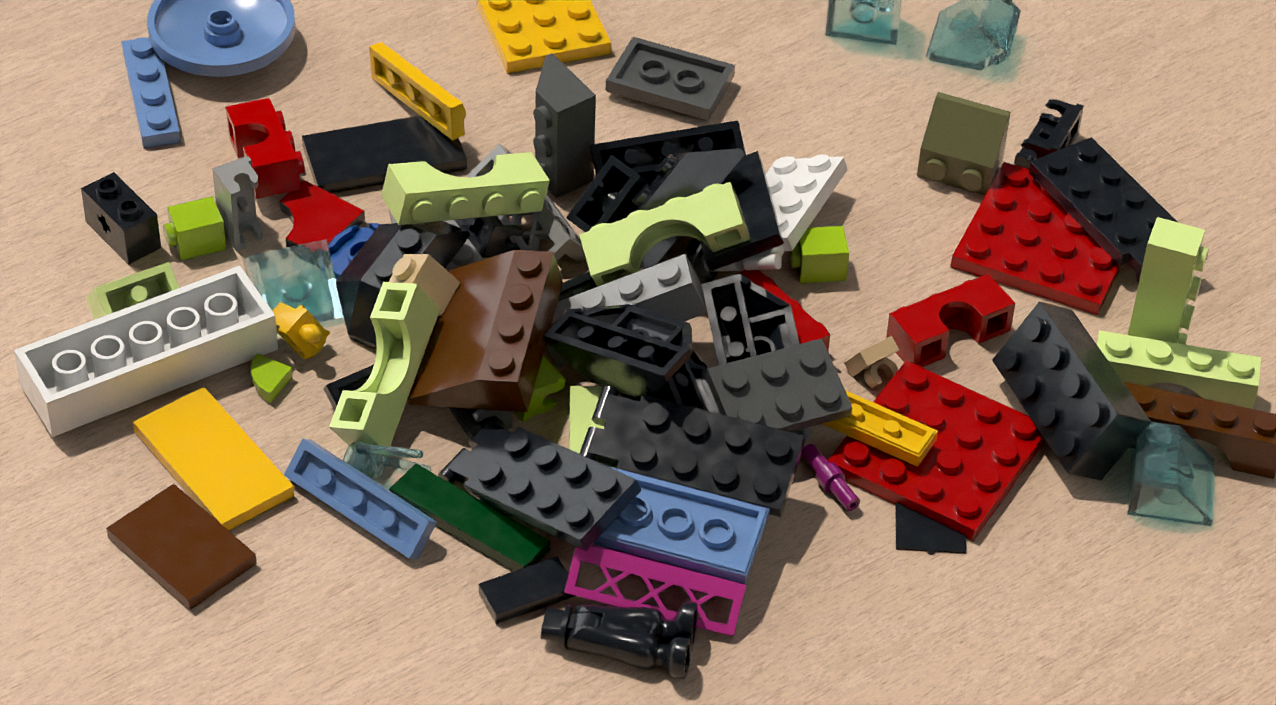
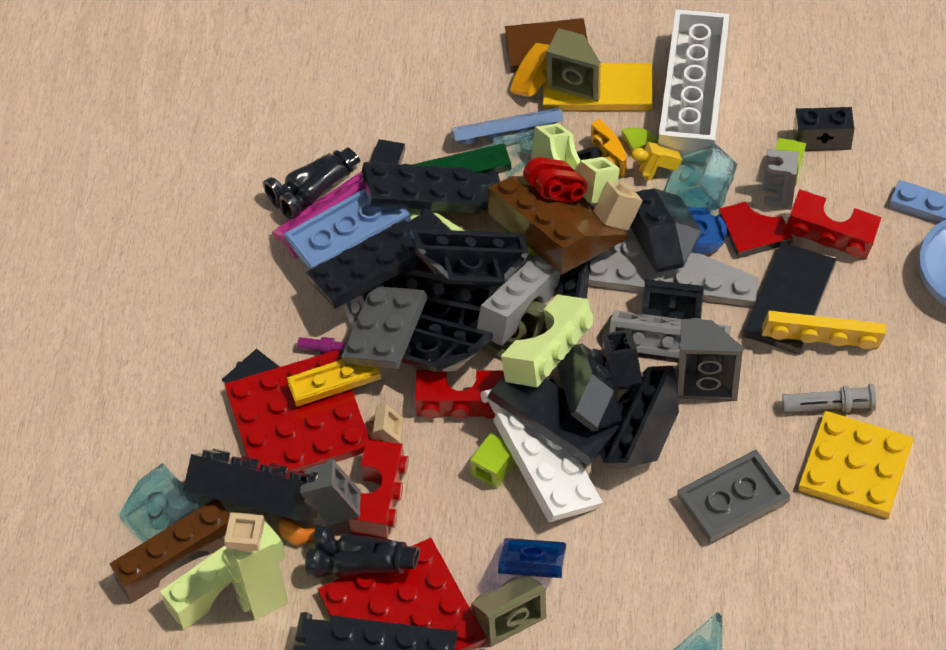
camera: 135 degrees right, 10 degrees up
yellowish green brick [86,262,180,320] -> none
yellowish green arch [381,152,550,225] -> none
none -> tan tile [224,512,265,553]
none -> dark grey hinge [300,459,361,524]
none -> black piece [305,525,420,579]
none -> clear blue plate [498,538,566,578]
none -> light orange slope [510,43,550,97]
none -> red brick [523,157,587,203]
none -> olive slope [546,28,601,102]
none -> light orange slope [591,118,627,178]
none -> light grey pin [782,384,876,413]

